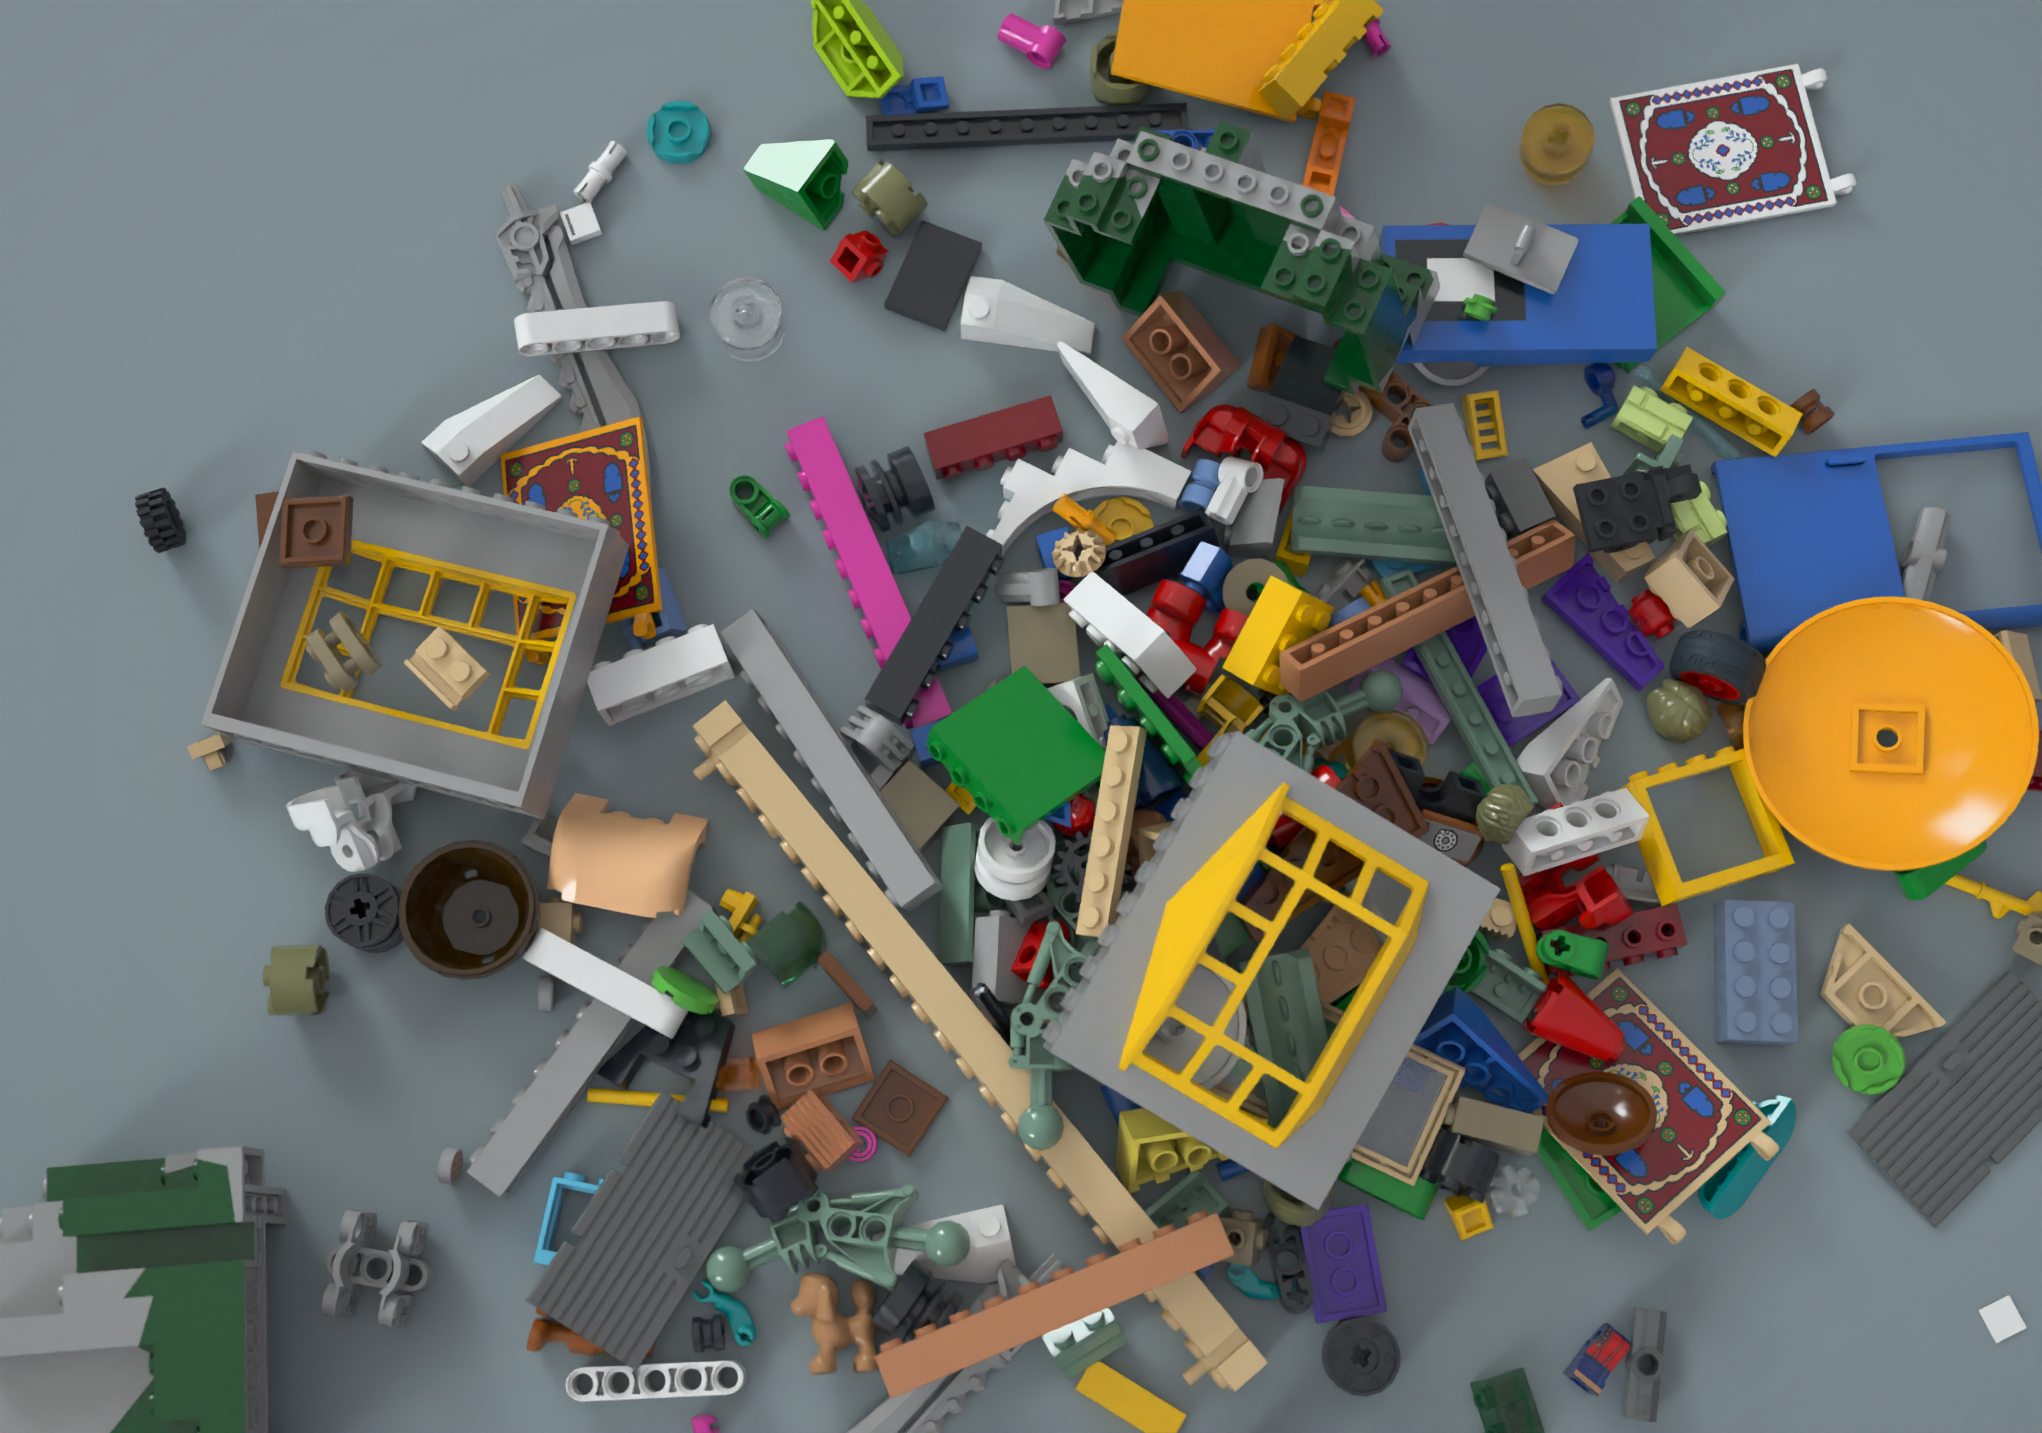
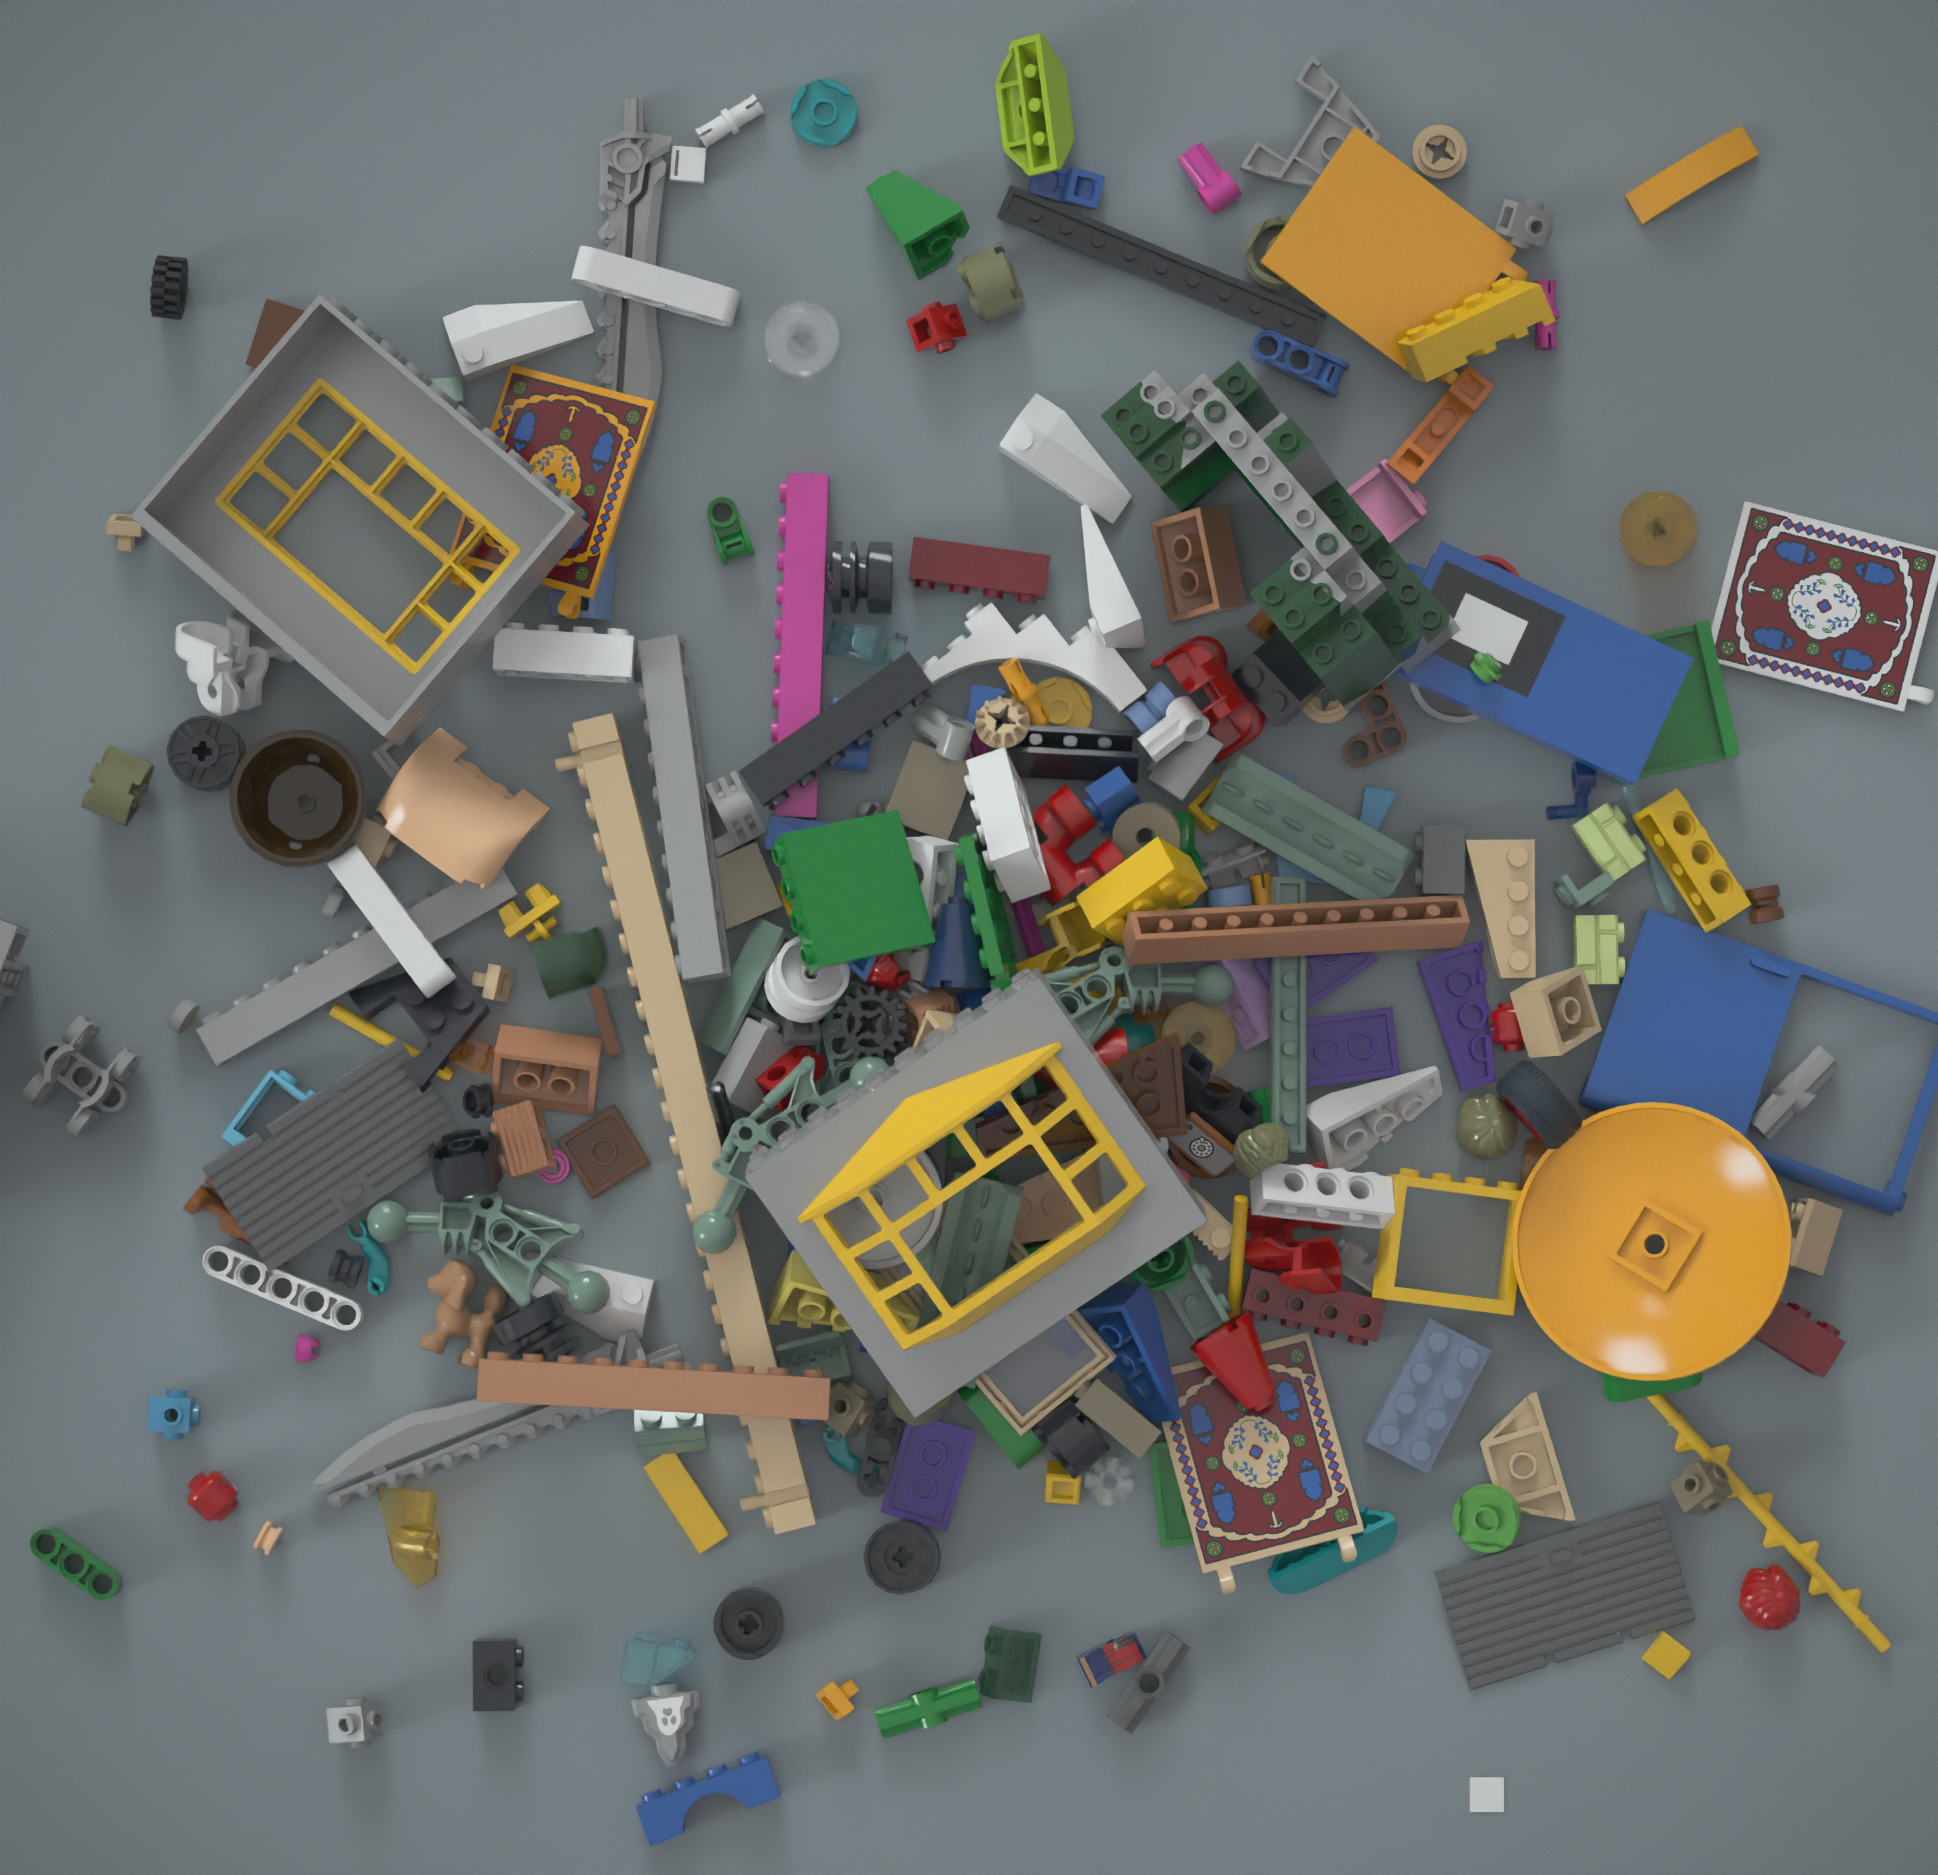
camera: 25 degrees right, 10 degrees up
reddish brown tile [279,495,354,569] -> none
dark tan brick [305,611,382,692] -> none
tan plate [404,626,491,712] -> none
bright green tile [651,966,719,1015] -> none
sand green bracket [682,909,756,994] -> none
black tile [884,220,982,332] -> none
tan plate [1076,725,1147,938] -> none
light grey brick [1407,403,1563,718] -> none
yellow slope [1461,390,1508,461] -> none
light grey shield [1463,201,1579,294] -> none
green piece [1536,930,1609,980] -> none
reddish brown dish [1546,1072,1657,1155] -> none
black plate [1573,464,1702,553] -> none

